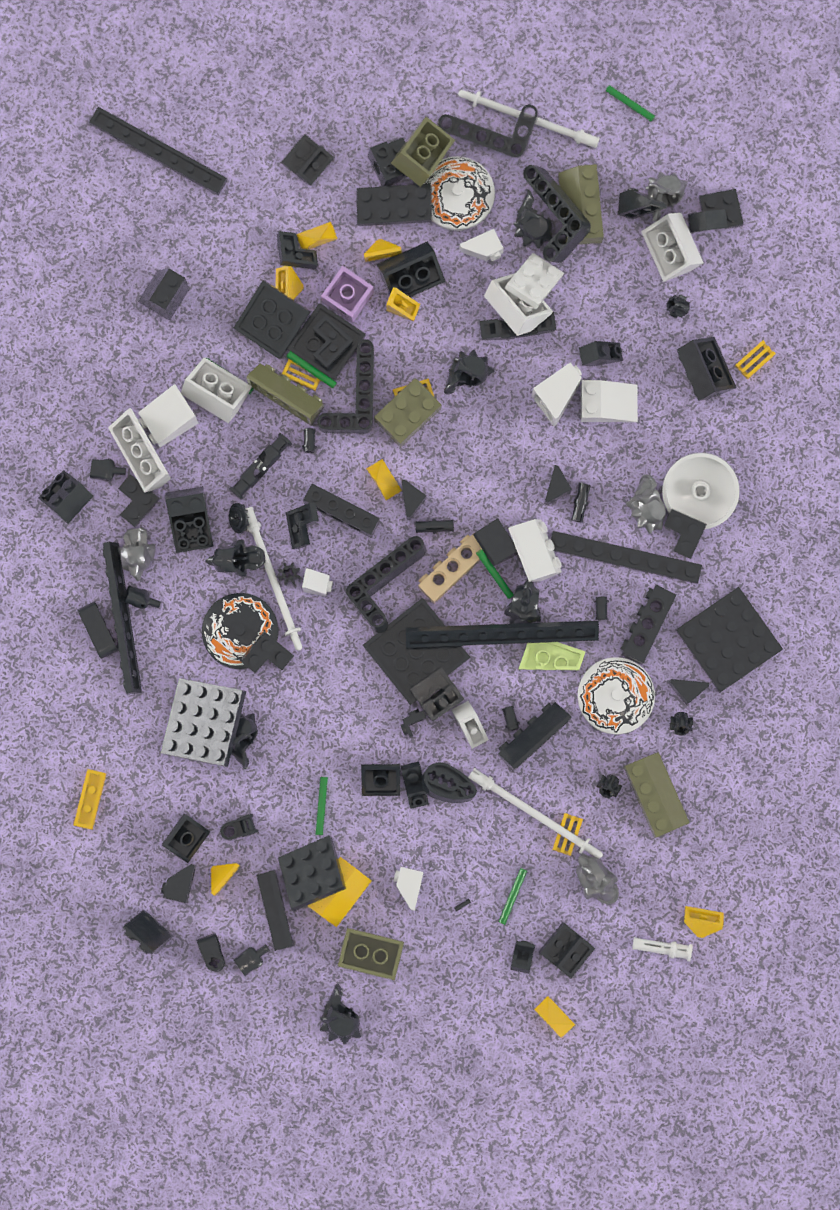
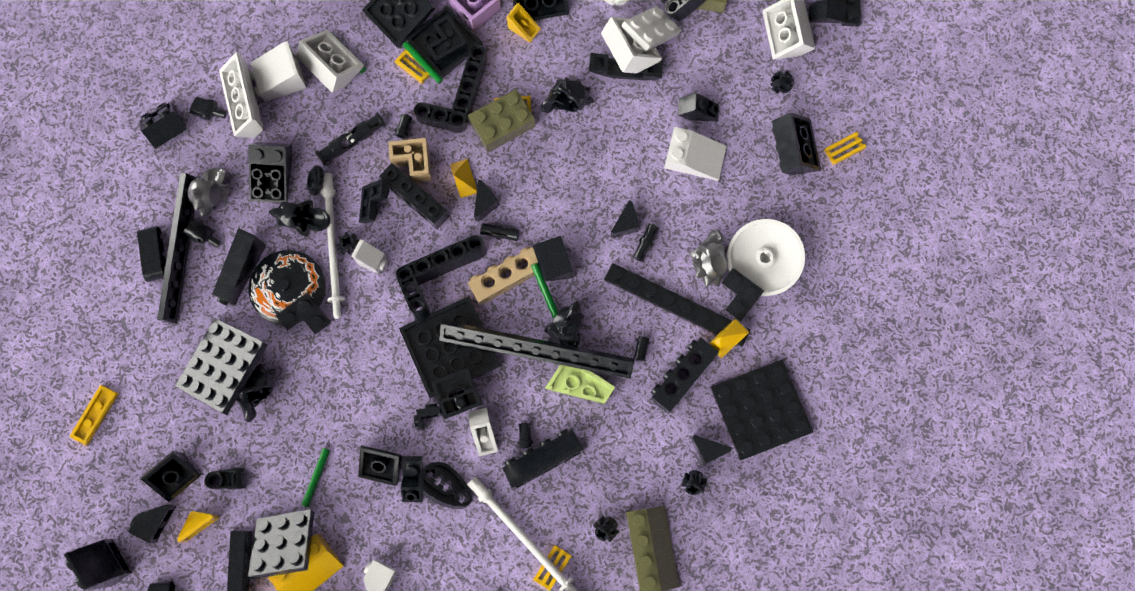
camera: 15 degrees right, 5 degrees down
black plate [118,474,159,527] -> none
olive slope [246,363,324,426] -> none
white slope [508,519,562,582] -> none
white slope [532,362,582,426] -> none
dish [578,657,655,735] -> none
none -> black slope [212,228,267,306]
none -> tan brick [388,138,432,182]
none -> yellow slope [709,318,749,359]

